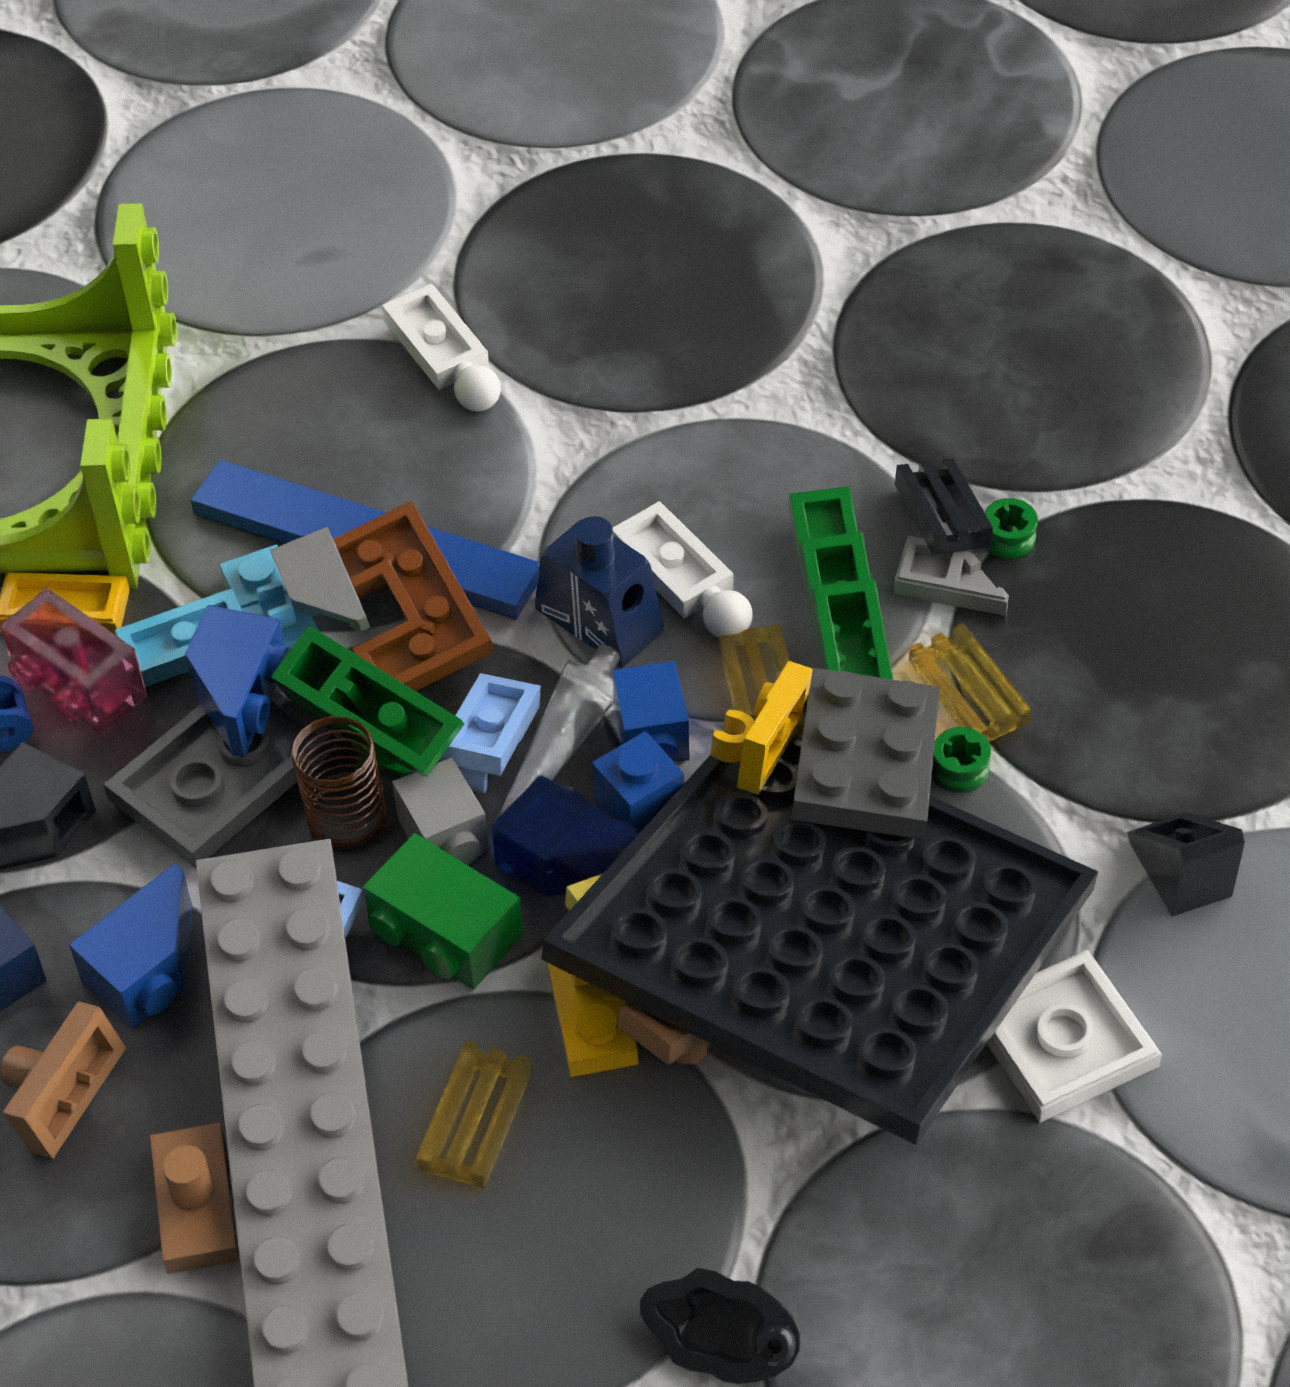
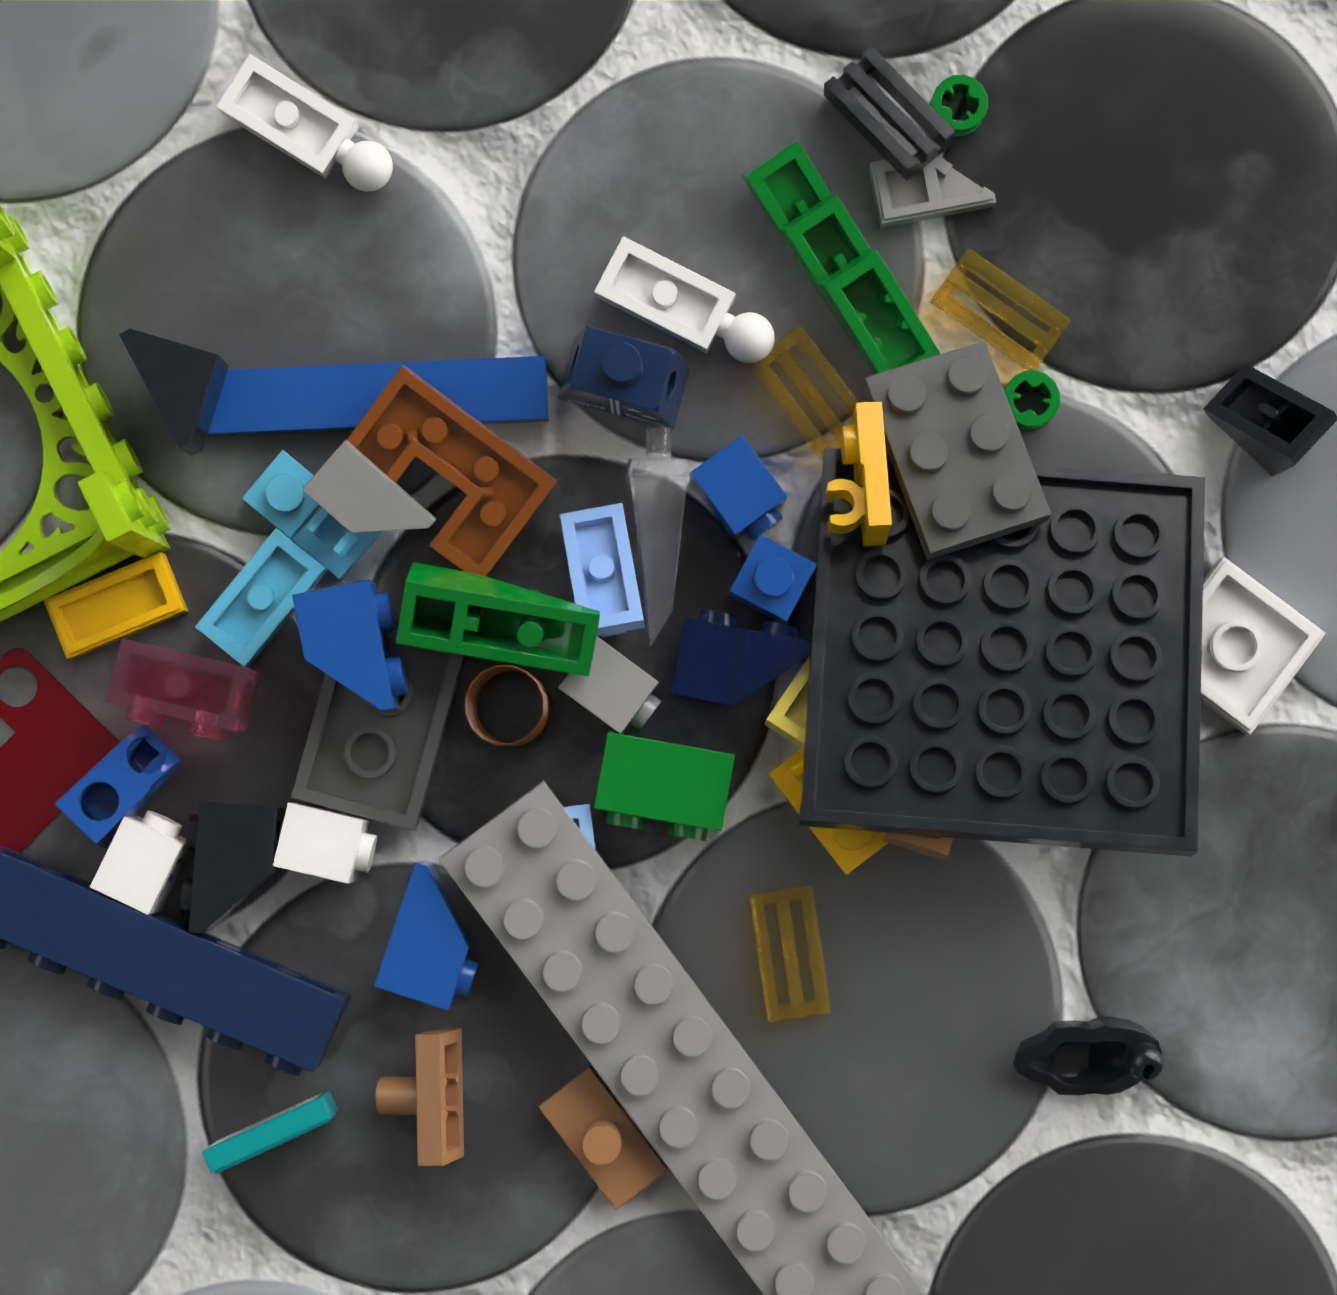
camera: 30 degrees left, 35 degrees up
none -> black slope [119,328,229,457]
none -> white brick [273,802,377,884]

